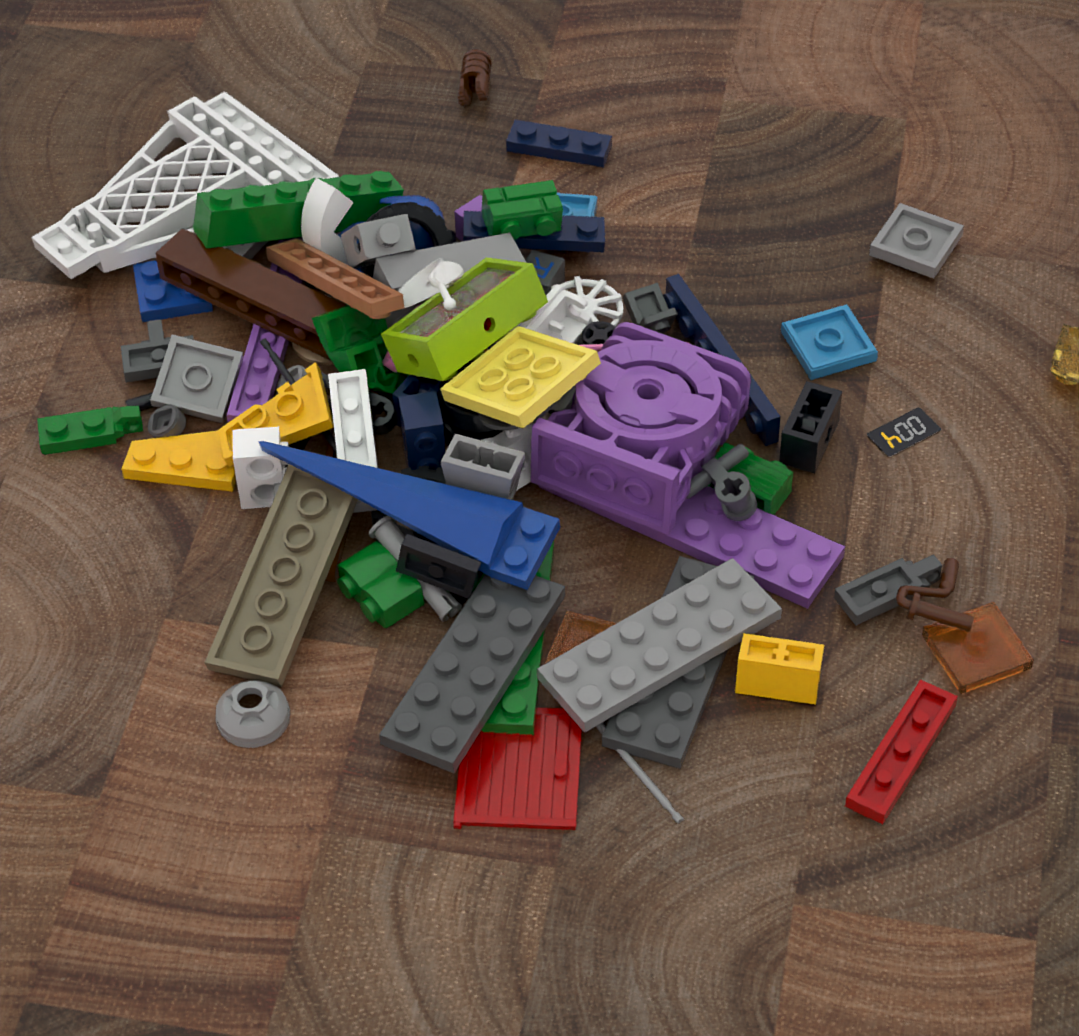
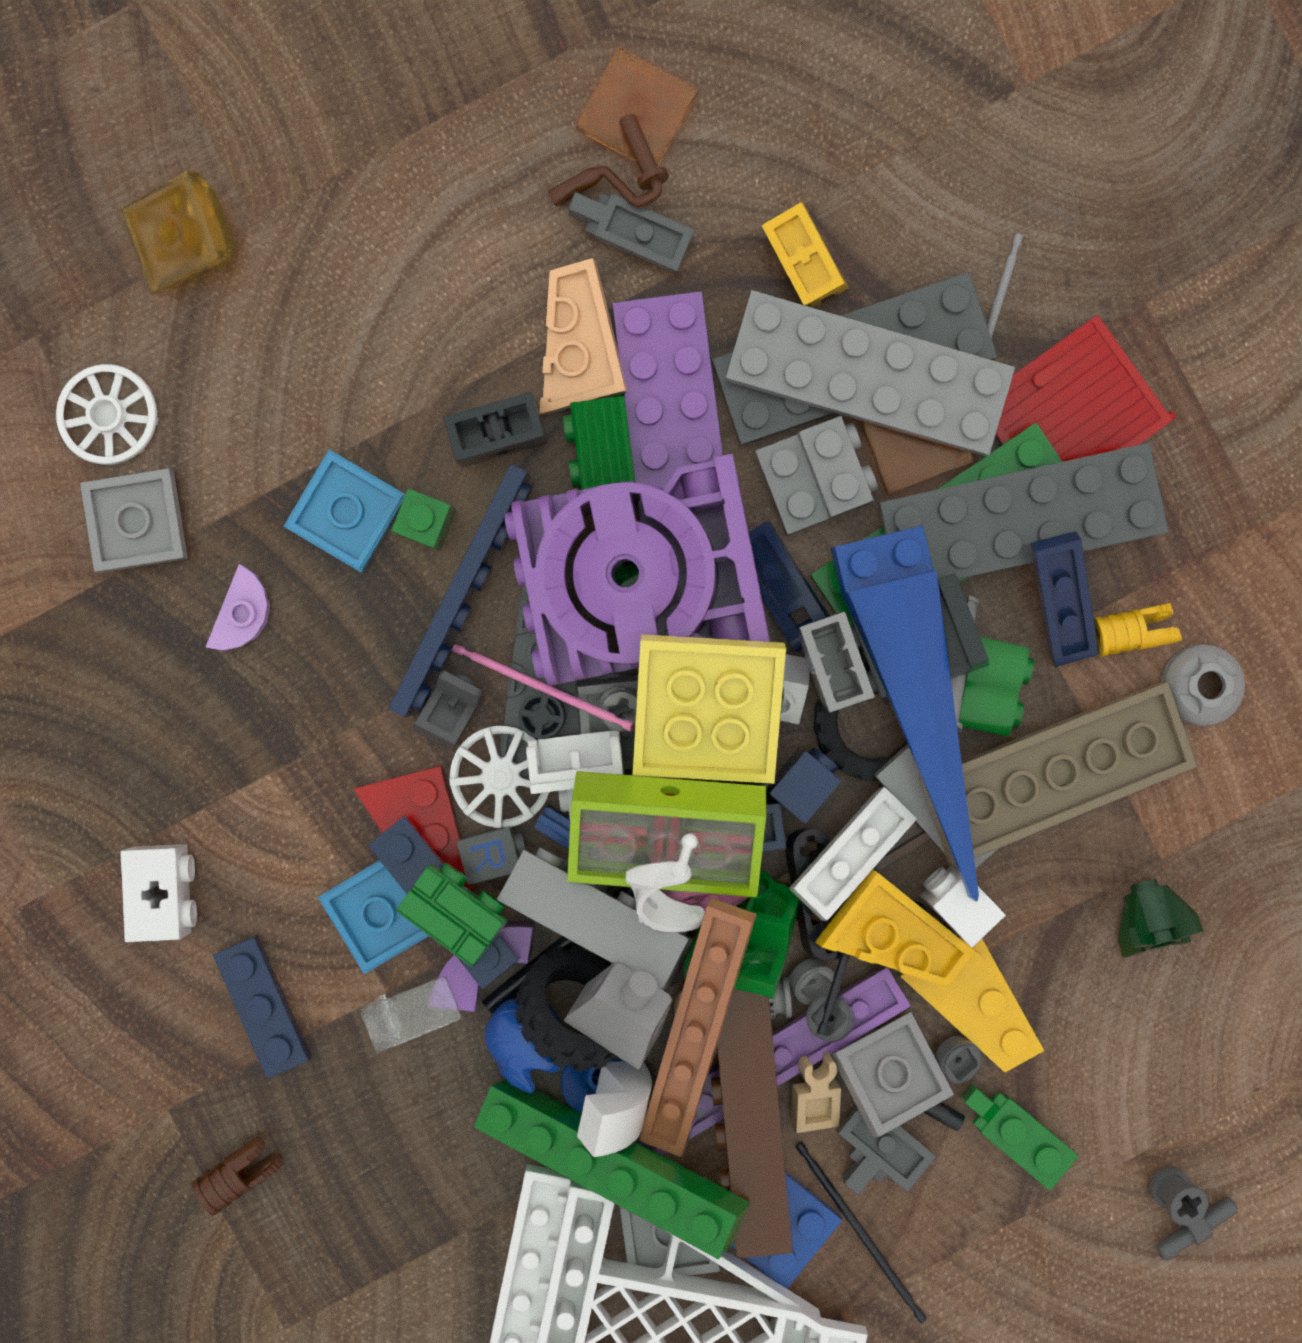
camera: 130 degrees left, 40 degrees up
dark grey piece [686,444,757,521] -> none
red plate [845,679,958,824] -> none
black sticker [867,407,941,457] -> none
none -> white wheel [56,364,159,466]
none -> white brick [121,844,197,942]
none -> lavender plate [206,564,270,651]
none -> red wing [354,765,477,895]
none -> clear bracket [359,976,461,1053]
none -> green brick [391,489,457,552]
none -> light nougat wing [539,258,628,416]
none -> dark blue plate [749,521,831,652]
none -> light grey plate [754,416,878,536]
none -> light grey bush [769,977,792,1020]
none -> tan plate [790,1052,841,1133]
none -> black piece [795,1142,927,1323]
none -> dark grey tile [806,994,855,1042]
none -> dark blue plate [1030,531,1099,667]
none -> yellow hinge [1093,603,1182,657]
none -> dark green brick [1118,879,1203,958]

